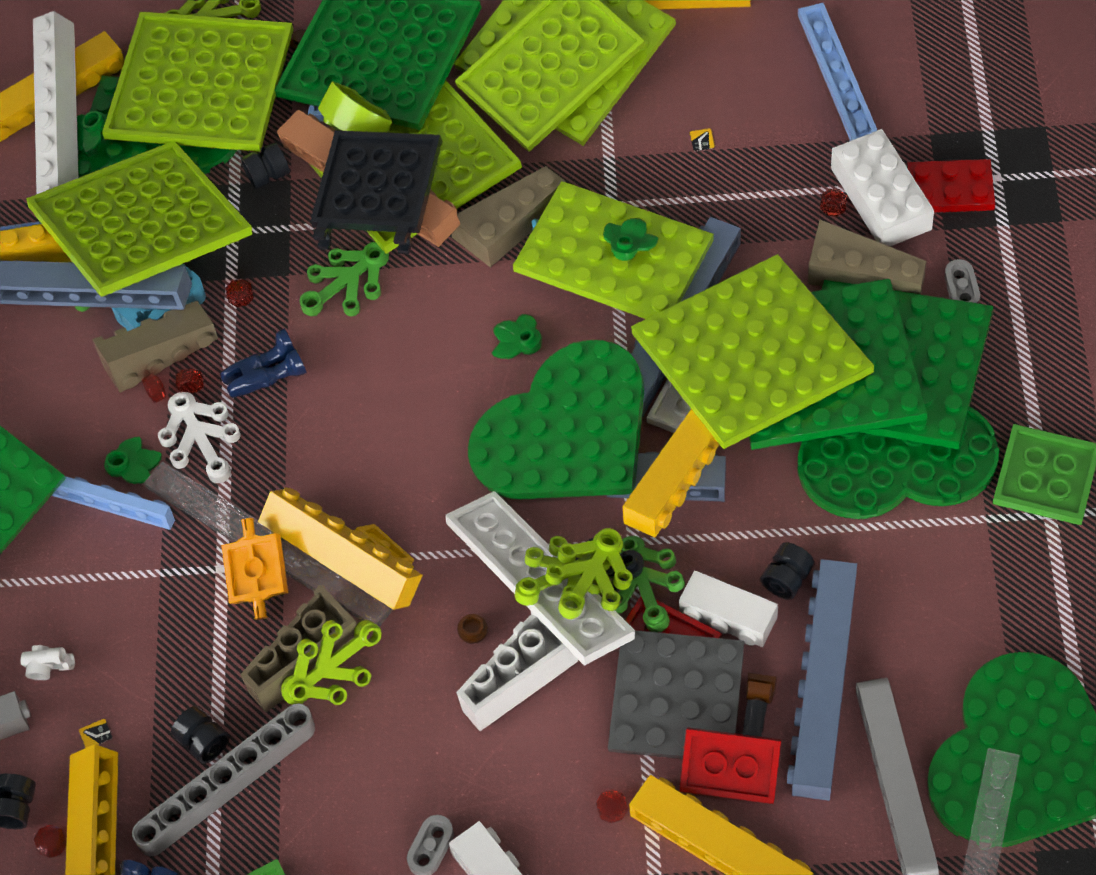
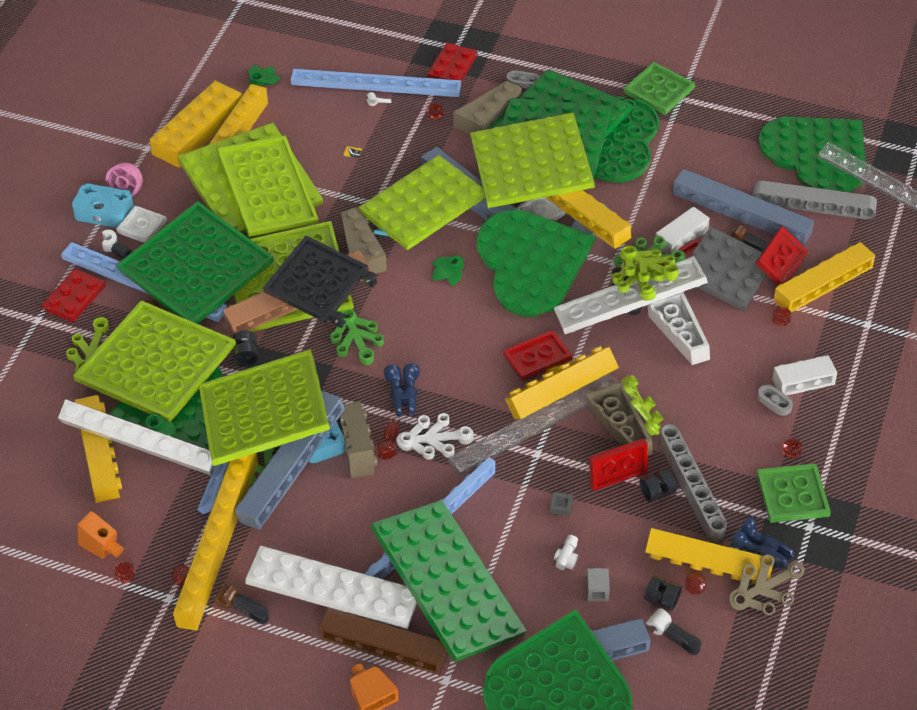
camera: 75 degrees left, 10 degrees down
sticker [79,719,112,748] -> none
green plate [104,437,162,484] -> none
light orange plate [221,518,288,620] -> none
clear red tile [226,278,254,307] -> none
lime brick [318,81,392,133] -> none
reddish brown plate [457,614,488,644] -> none
green plate [603,218,659,261] -> none
black wheel [760,542,815,600] -> none
white brick [831,129,934,247] -> none
none -> white hand [366,92,391,106]
none -> red plate [503,330,572,381]
none -> dark grey plate [550,492,573,516]
none -> red plate [589,438,648,491]

